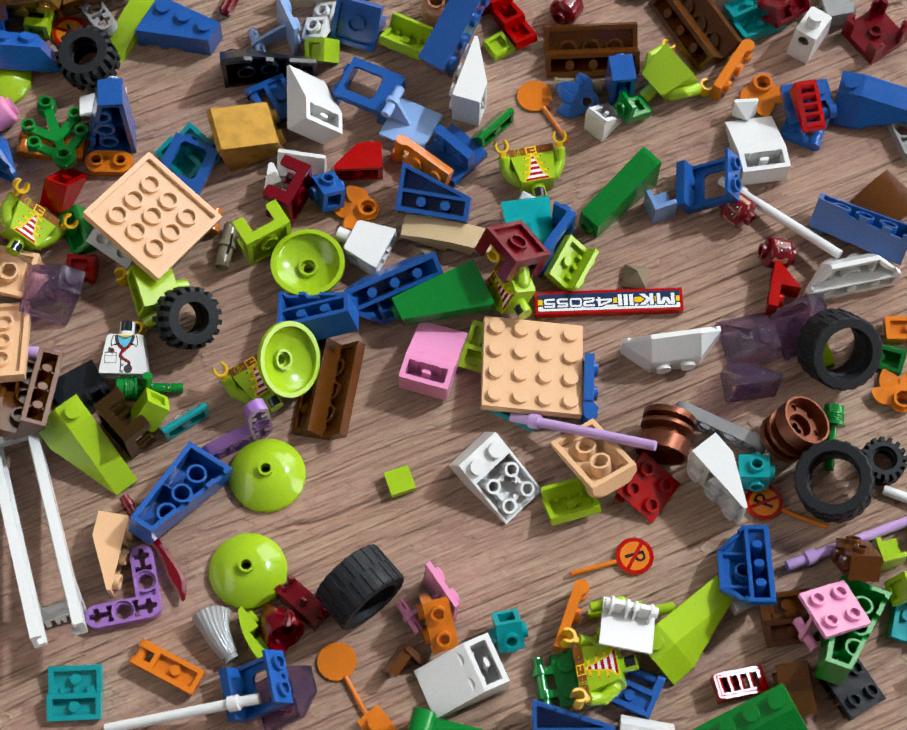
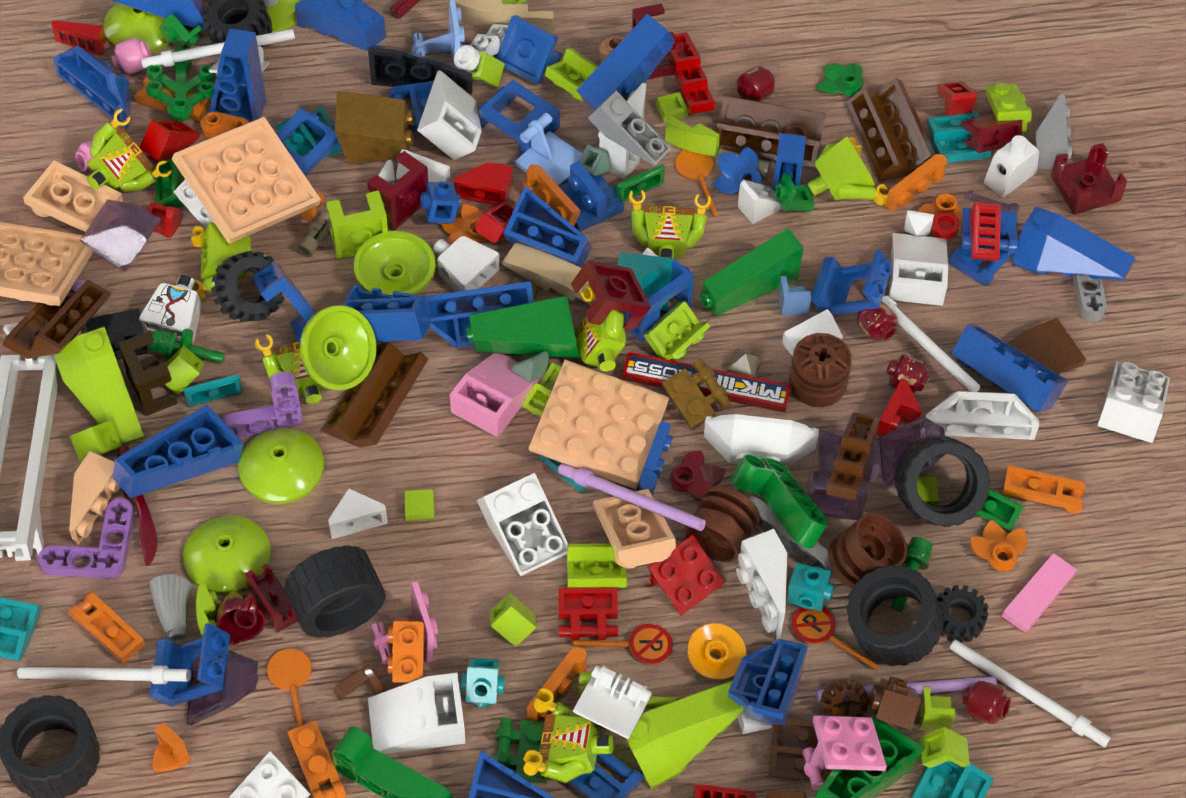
camera: 15 degrees right, 10 degrees down
none -> lime panel [70,420,122,462]
none -> white bar [141,29,295,68]
none -> green bracket [159,14,203,49]
none -> blue window [253,260,316,342]
none -> white slope [328,489,388,539]
none -> white tile [454,45,480,72]
none -> red slope [475,201,515,243]
none -> lime panel [489,592,537,646]
none -> sand green slope [512,351,549,383]
none -> red plate [558,587,618,640]
none -> sand green slope [579,144,611,176]
none -> light grey slope [588,91,672,166]
none -> pearl gold plate [662,359,732,431]
none -> lime slope [665,117,720,156]
none -> dark red plate [669,451,725,500]
none -> light orange dish [687,623,746,680]
none -> green beam [730,454,828,548]
none -> white slope [782,309,843,357]
none -> copper wheel [789,333,851,407]
none -> reddish brown gear [820,678,869,717]
none -> reddish brown slope [826,412,881,501]
none -> red tile [932,212,959,239]
none -> hinge [965,190,1019,213]

